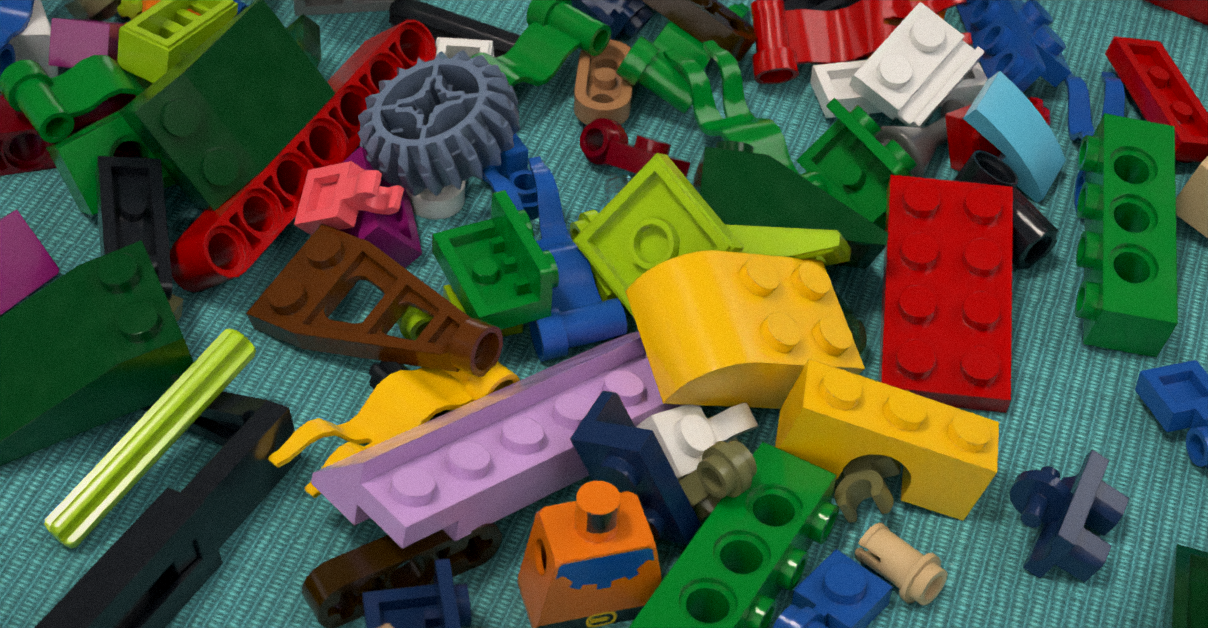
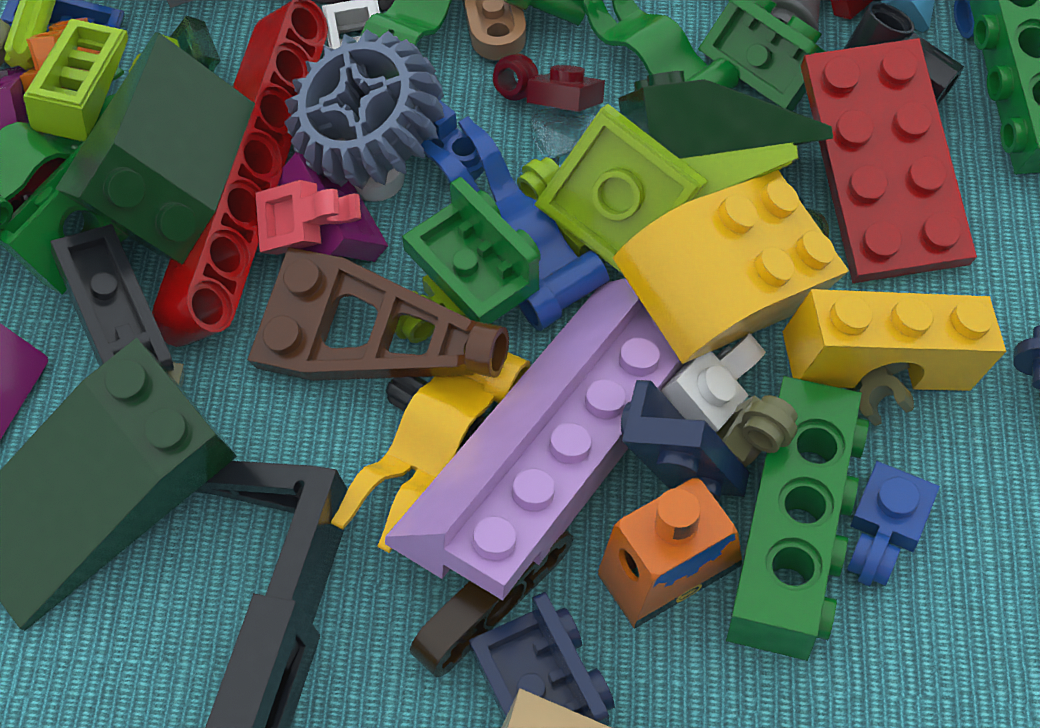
camera: 10 degrees left, 15 degrees up
lime axle [44,328,256,549] -> none
tan pin [855,523,948,606] -> none

